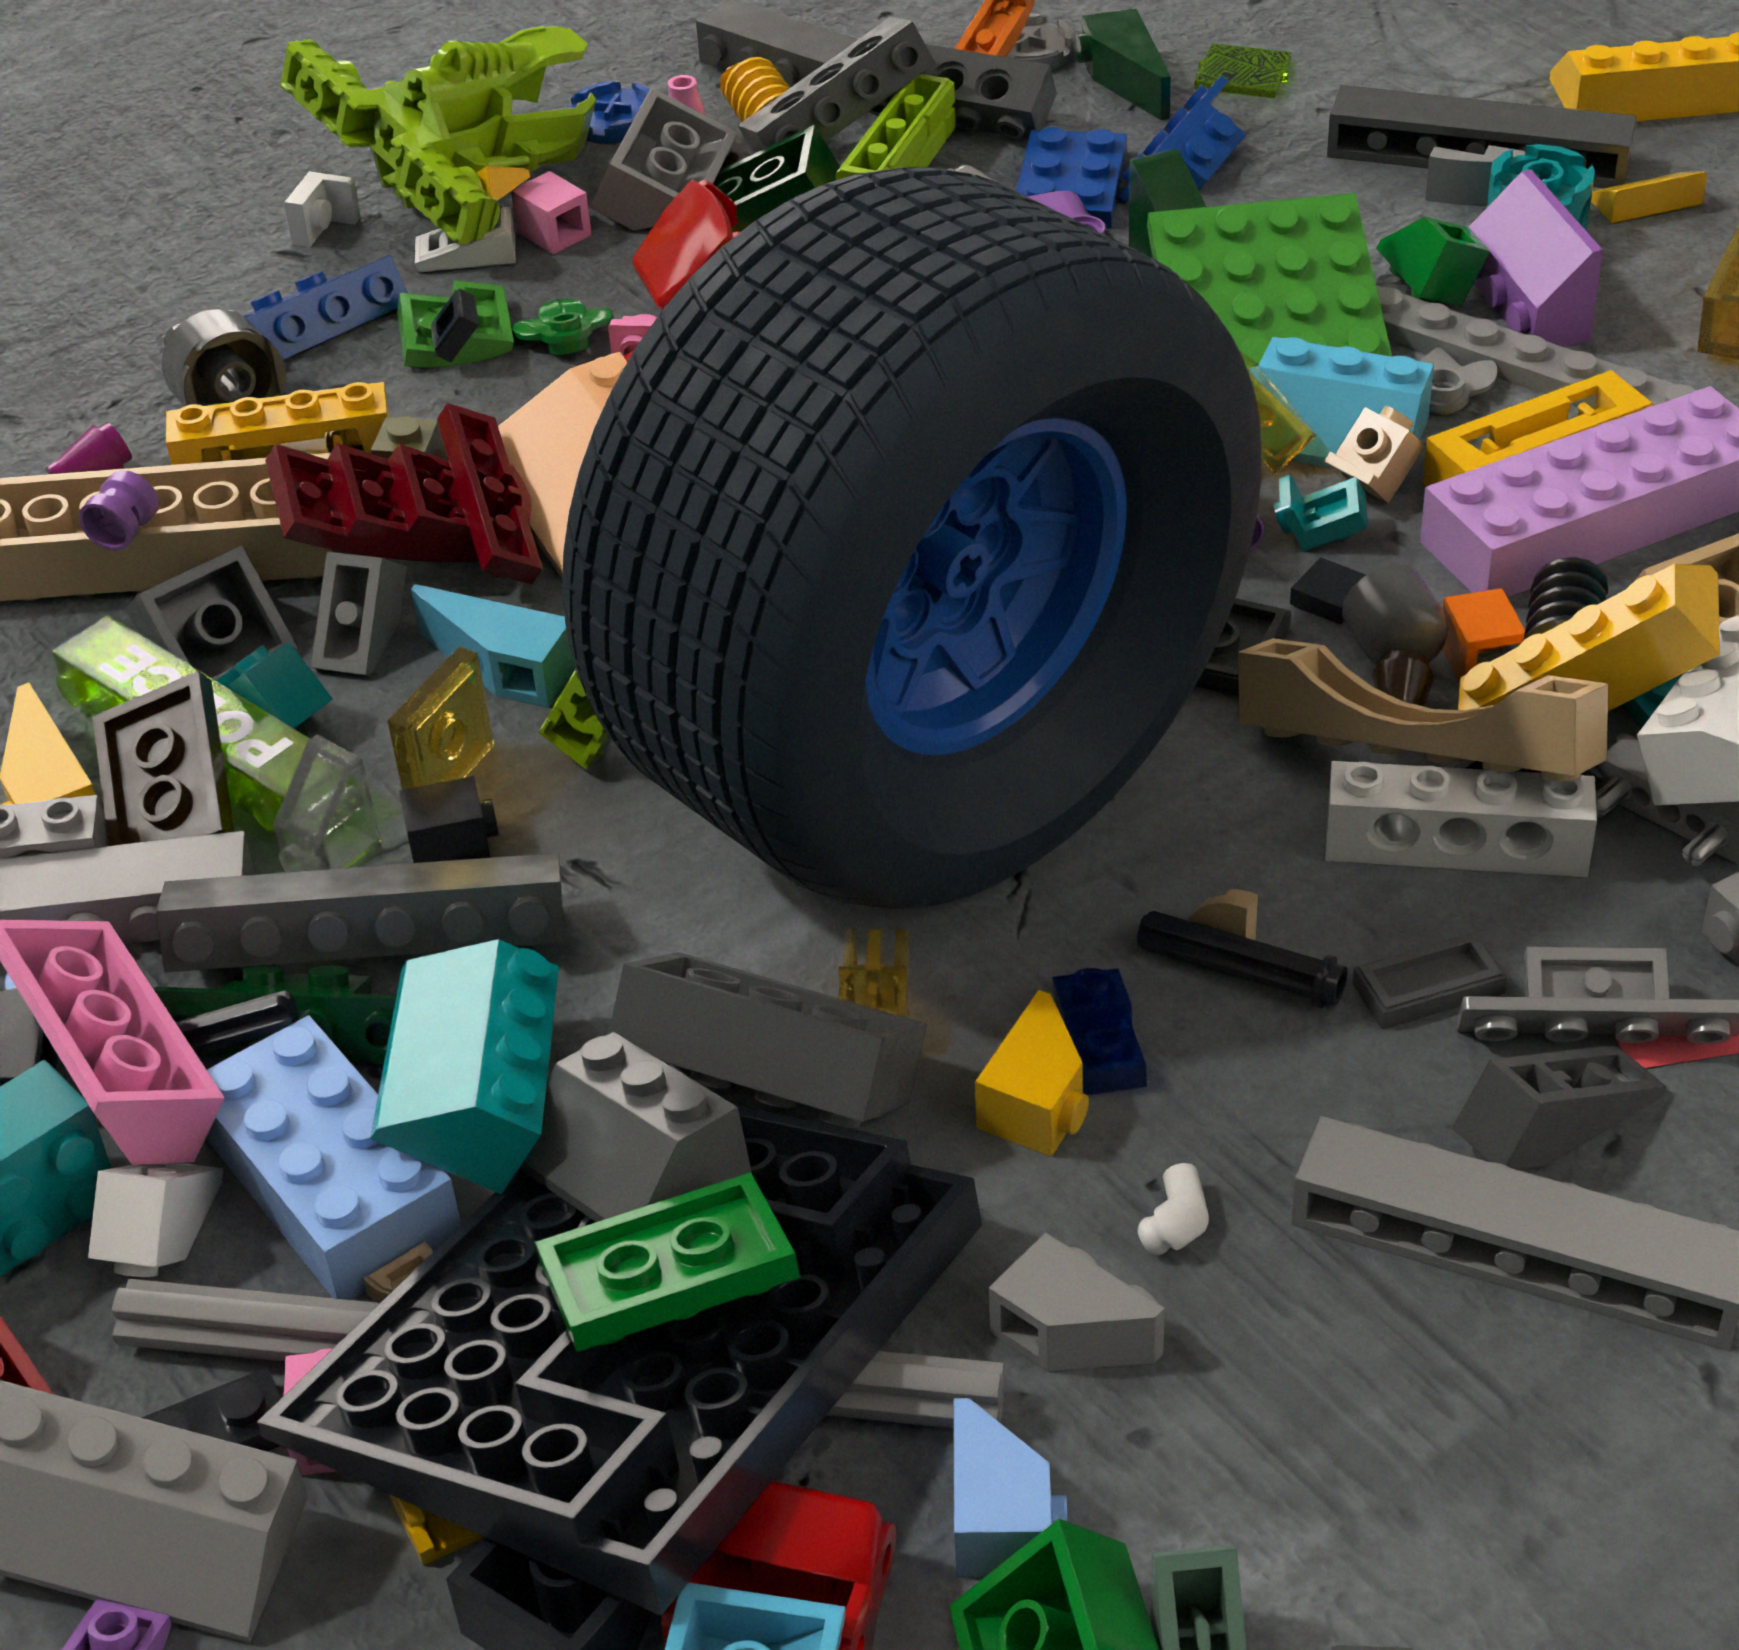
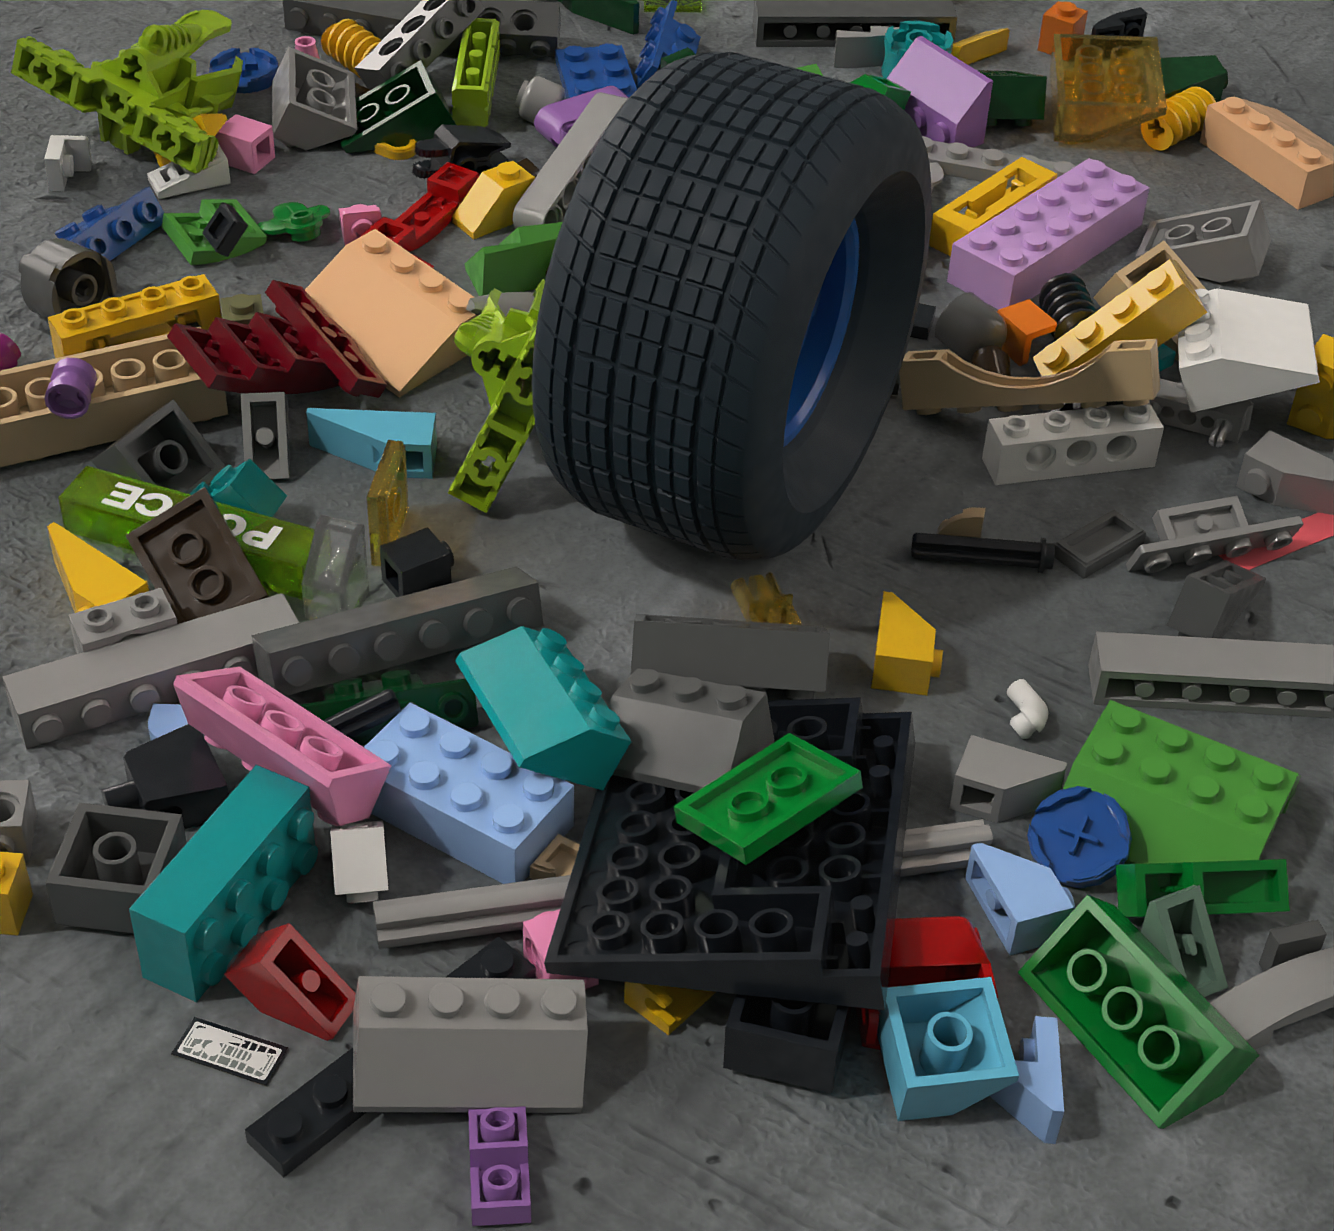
camera: 25 degrees left, 0 degrees up
red piece [632,180,740,311] -> none
clear blue slope [1052,968,1147,1095] -> none
none -> dark green slope [977,70,1047,126]
none -> blue tile [1027,786,1132,889]
none -> bright green slope [1063,700,1301,864]
none -> green slope [1116,859,1290,917]

